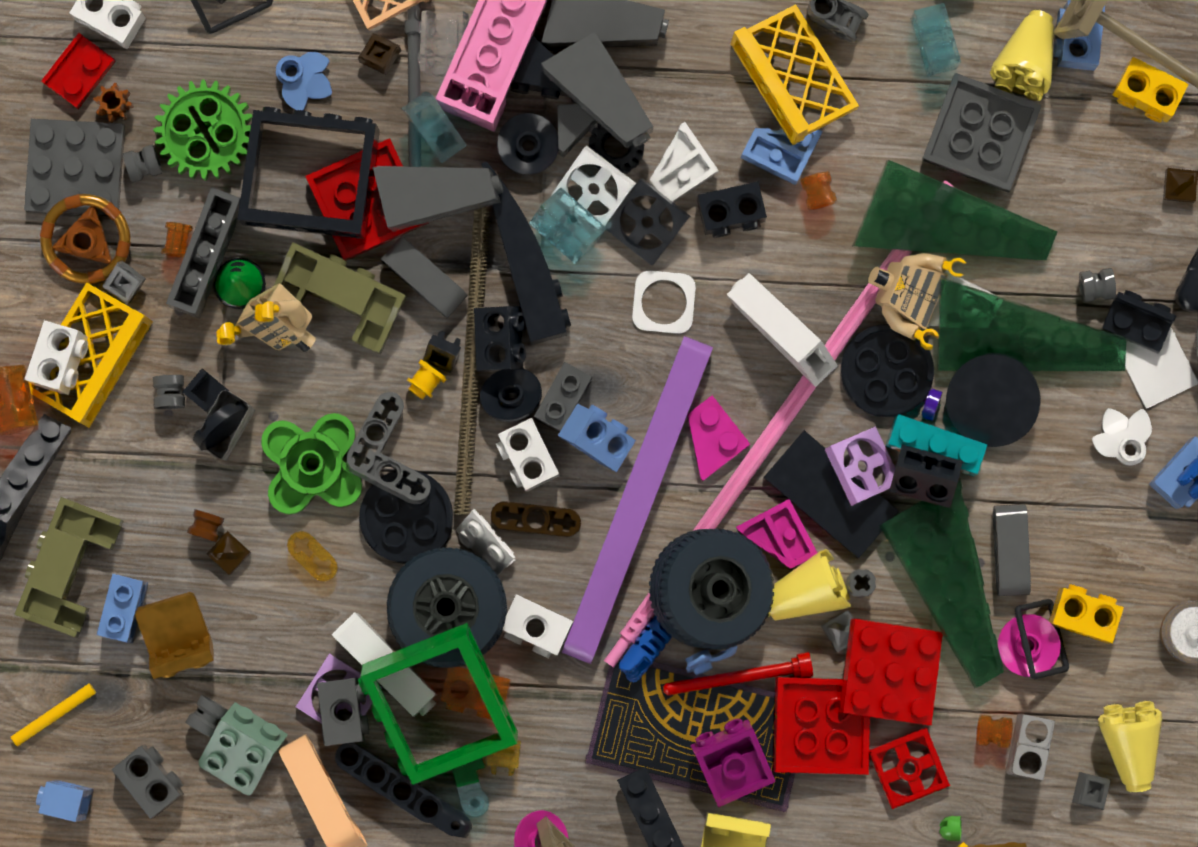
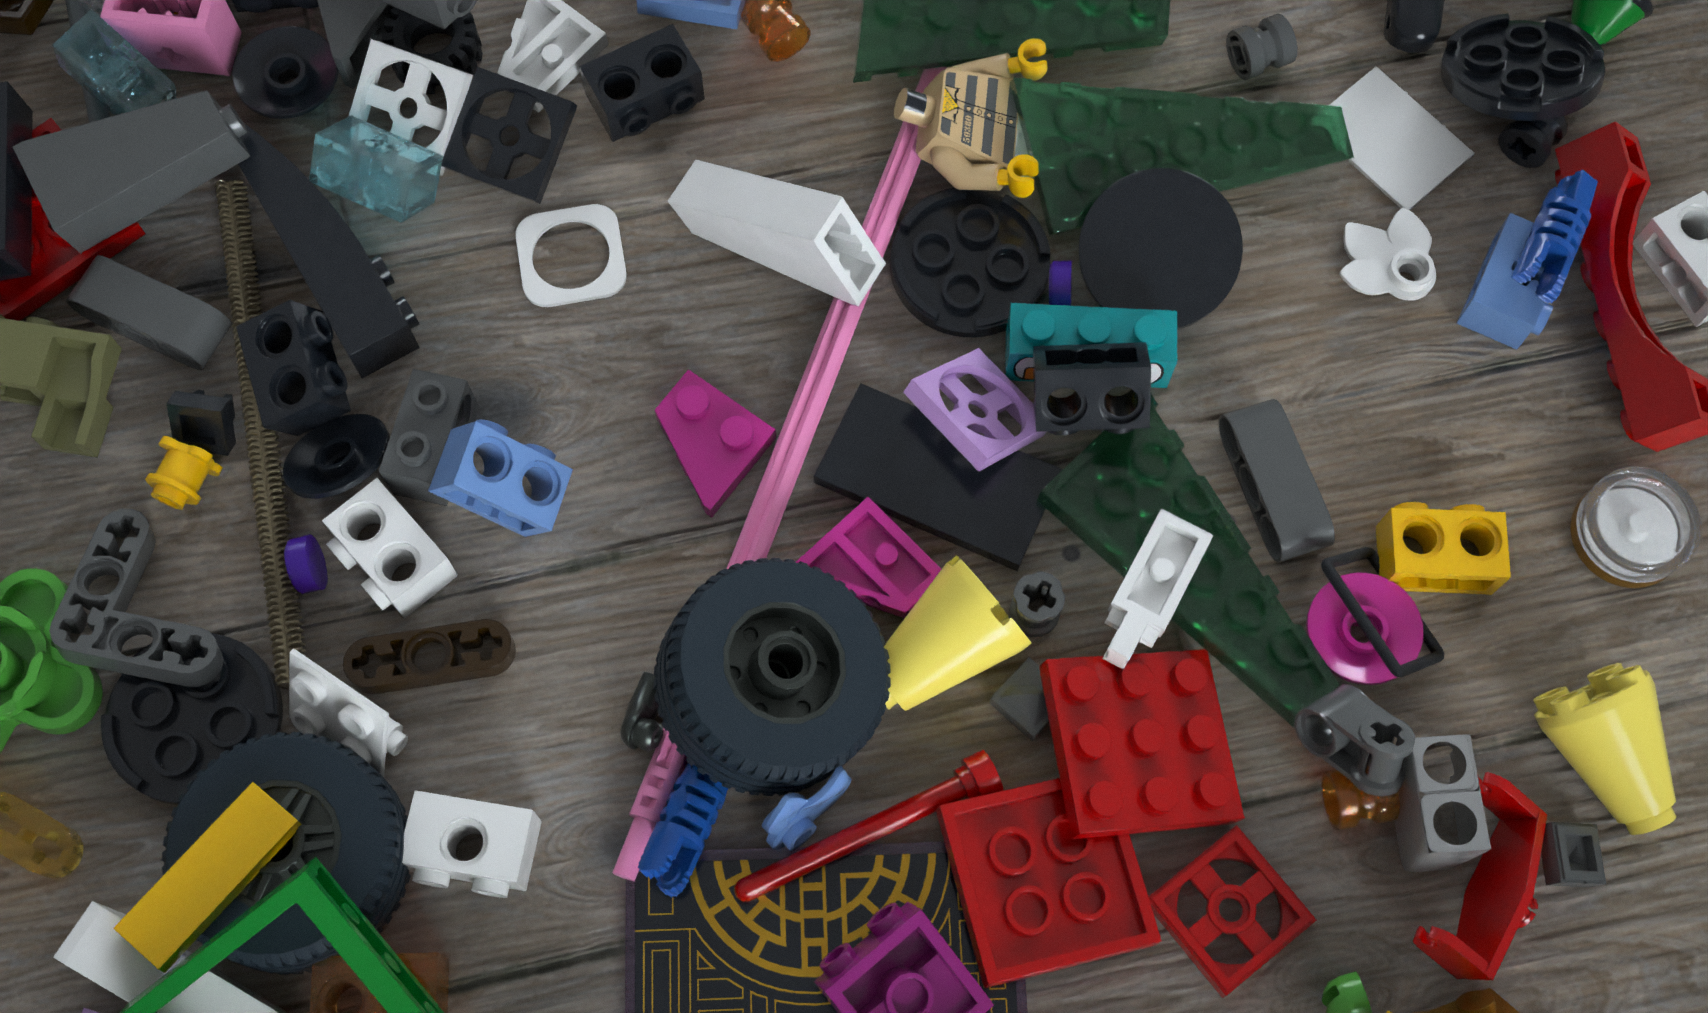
camera: 15 degrees left, 15 degrees down
medium lavender beam [562,336,713,664] -> none
black bracket [1101,290,1176,354] -> none
none -> yellow tile [113,782,302,973]
none -> dark purple tile [284,534,328,594]
none -> pearl dark grey arm [620,672,663,751]
none -> white hinge [1102,509,1213,669]
none -> dark grey piece [1294,684,1415,796]
none -> red piece [1413,772,1548,981]

